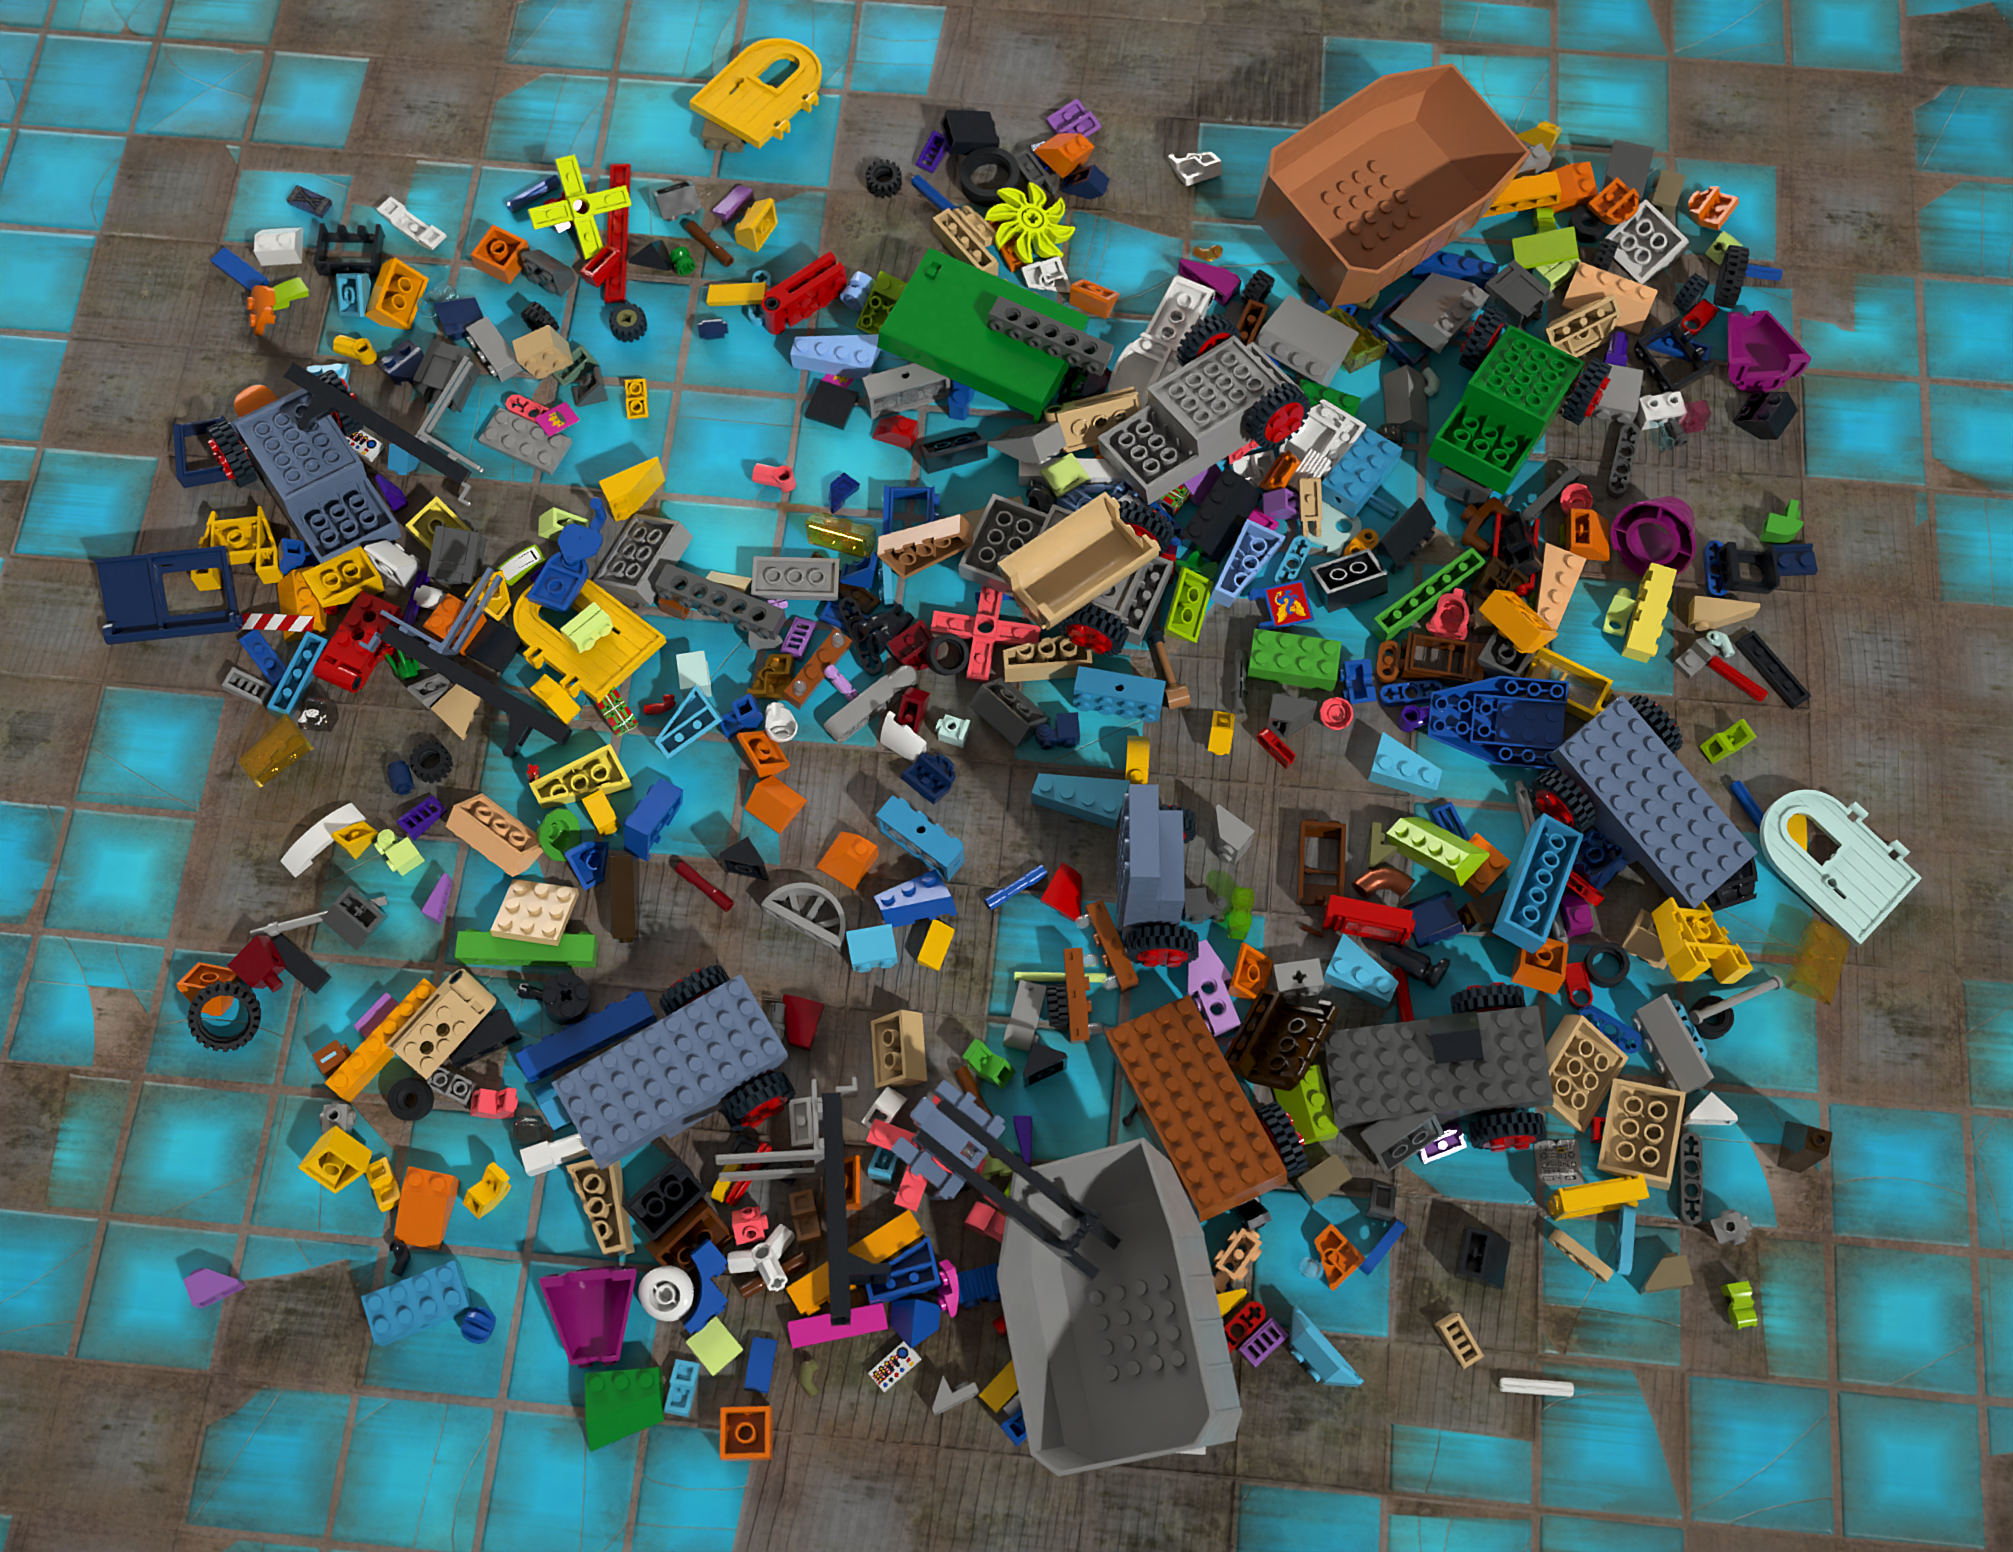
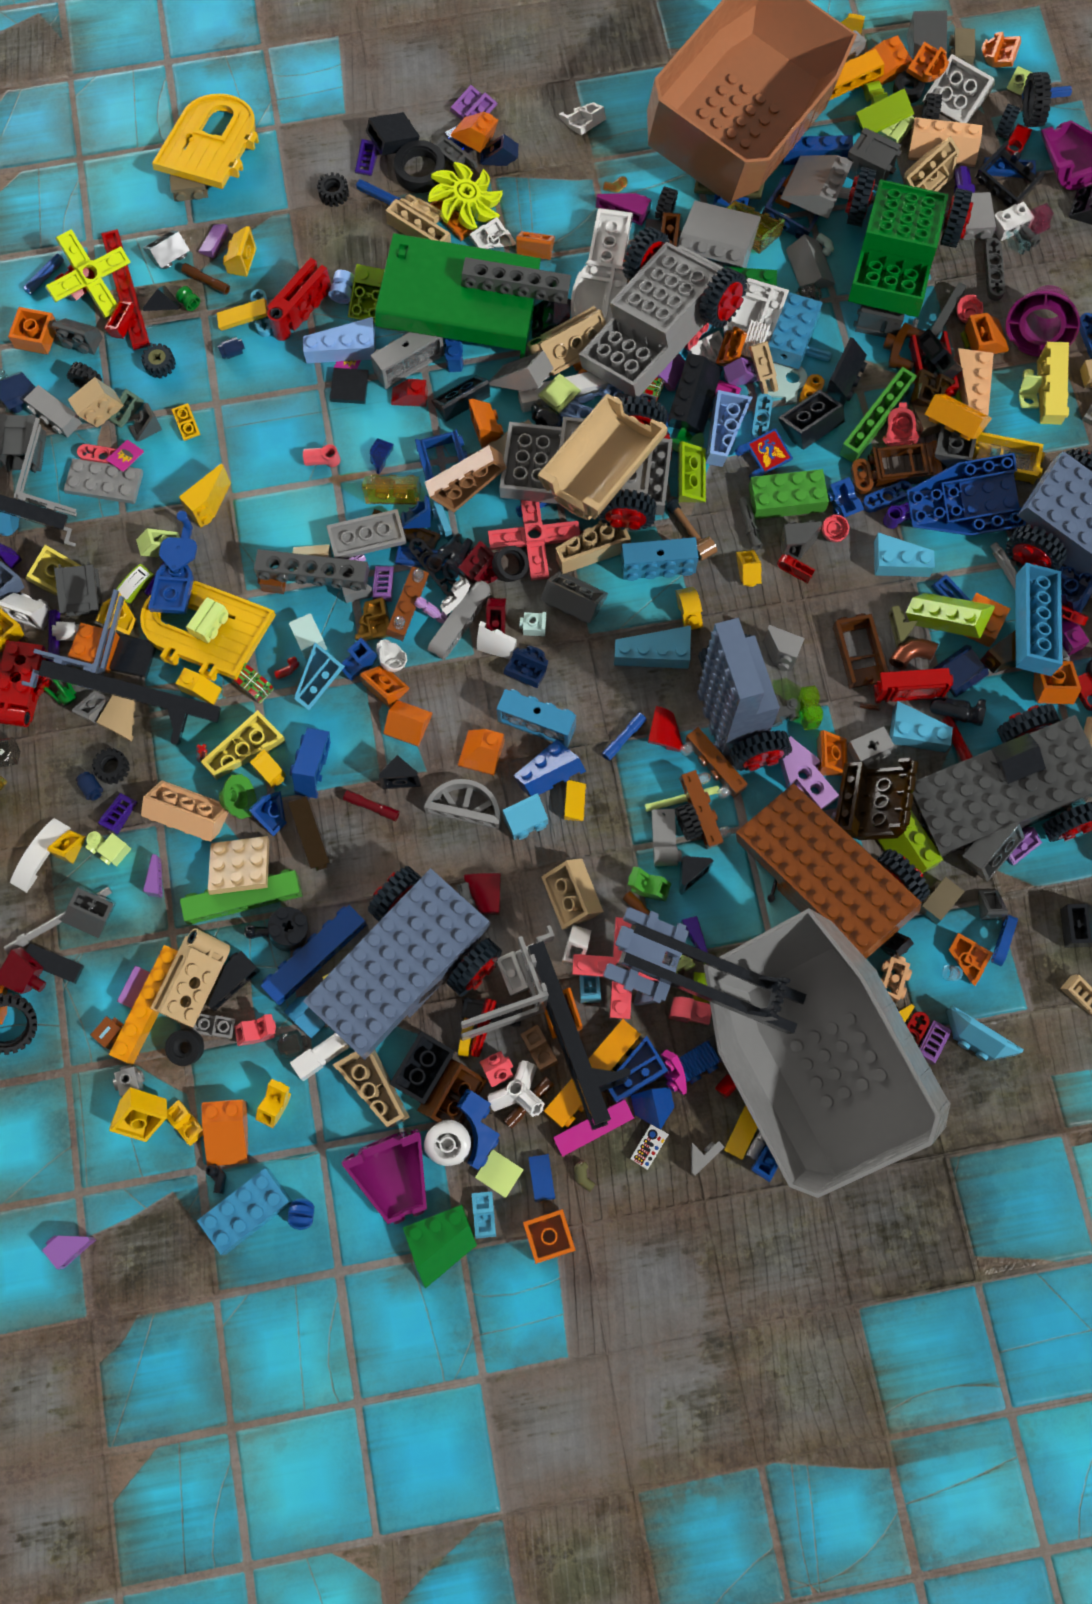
camera: 15 degrees left, 5 degrees up
light grey slope [593,513,693,605] -> none
dark blue brick [1035,712,1080,750] -> none
none -> white slope [440,579,470,615]
none -> orange slope [469,399,504,448]

